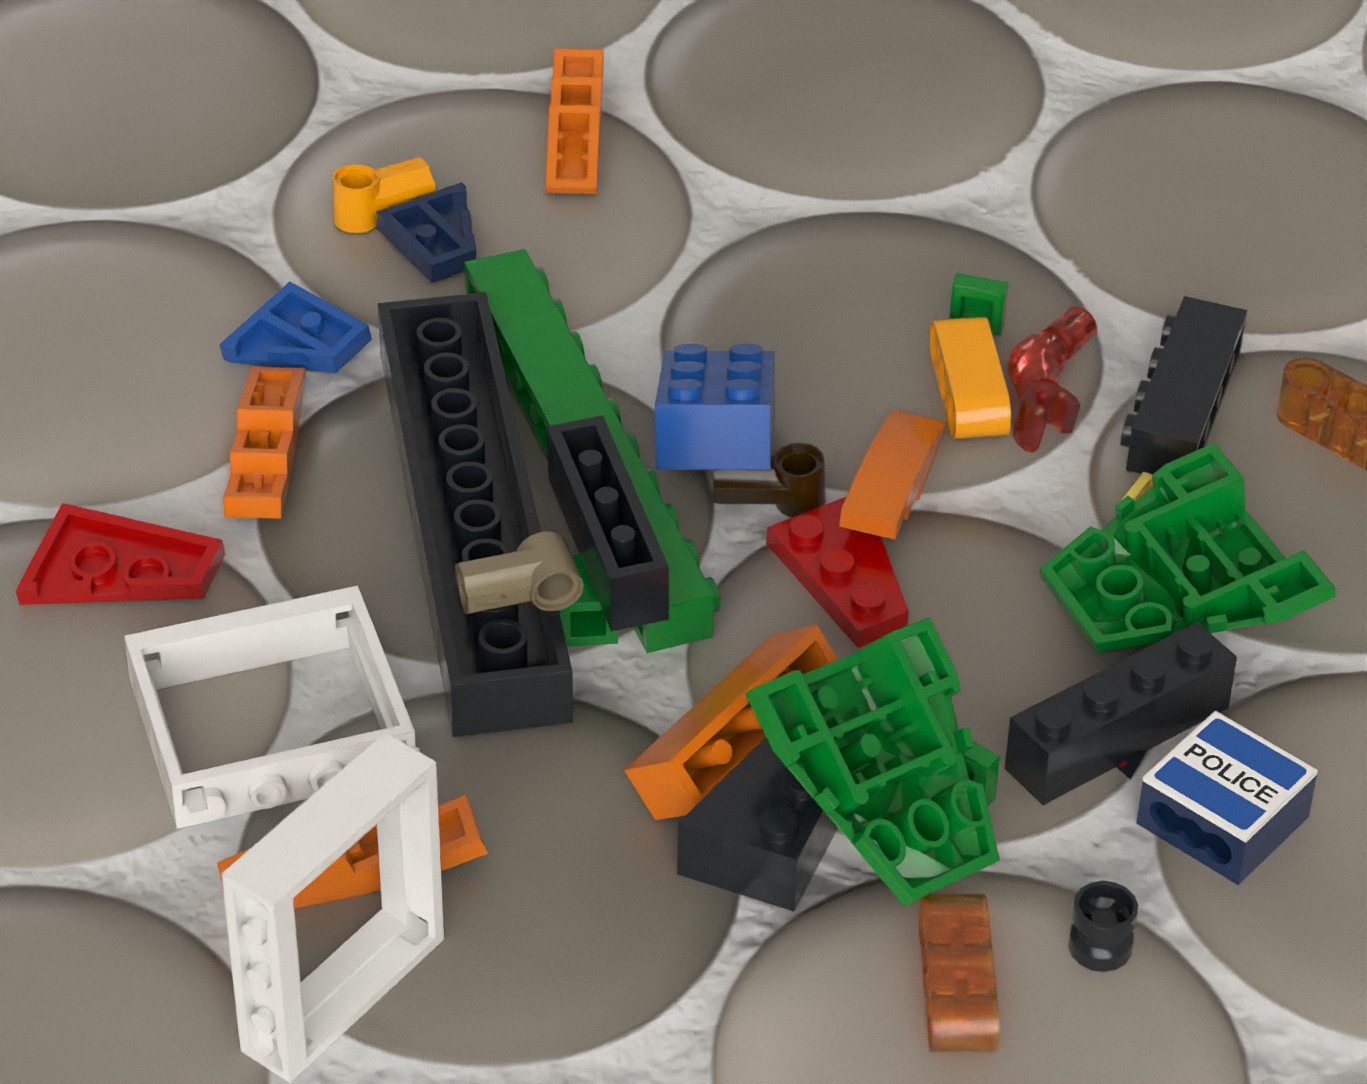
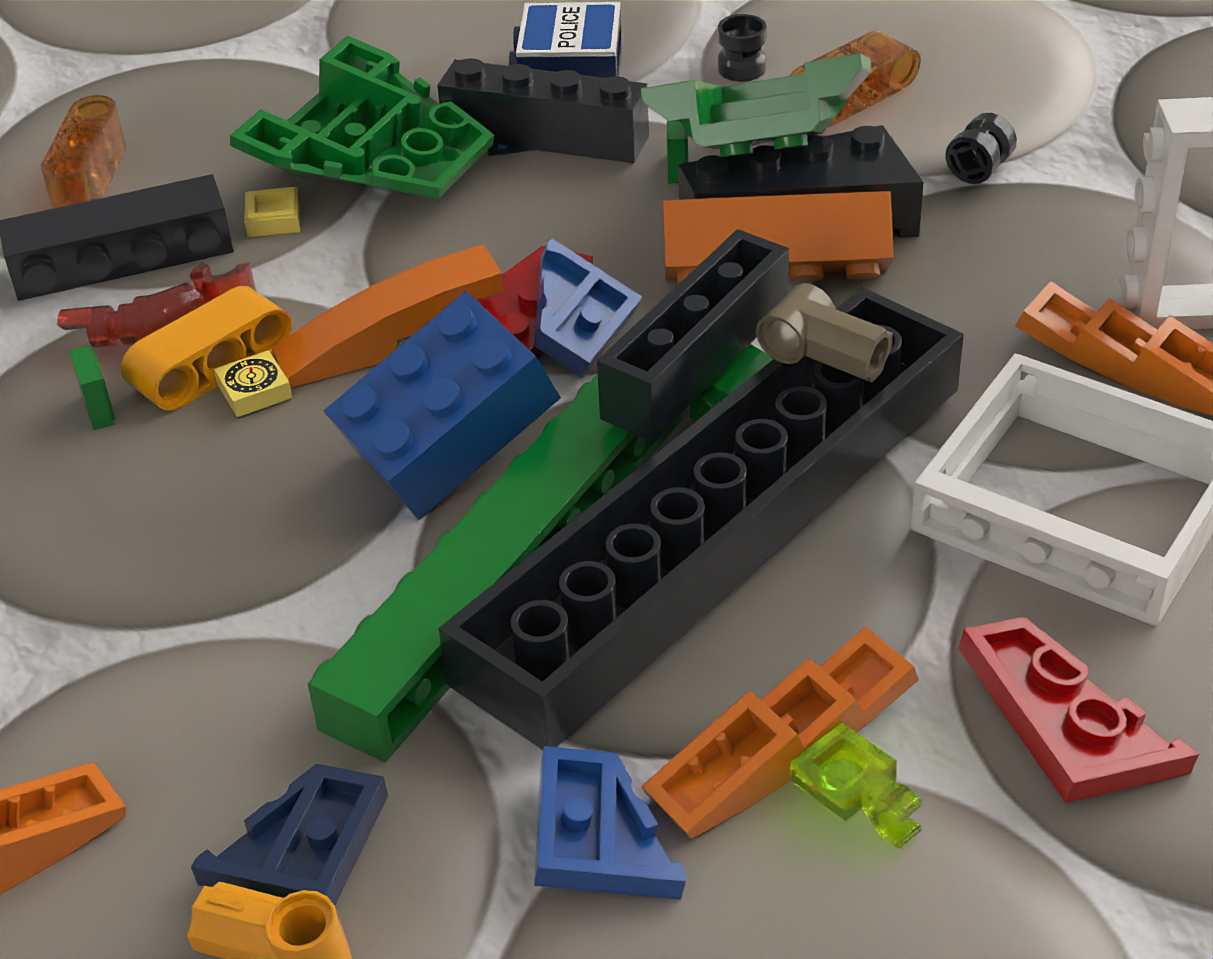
camera: 125 degrees left, 0 degrees up
none -> light yellow tile [214,350,292,417]
none -> wing [534,238,643,377]
none -> clear neon green plate [791,722,922,848]
none -> black wheel [945,112,1017,184]

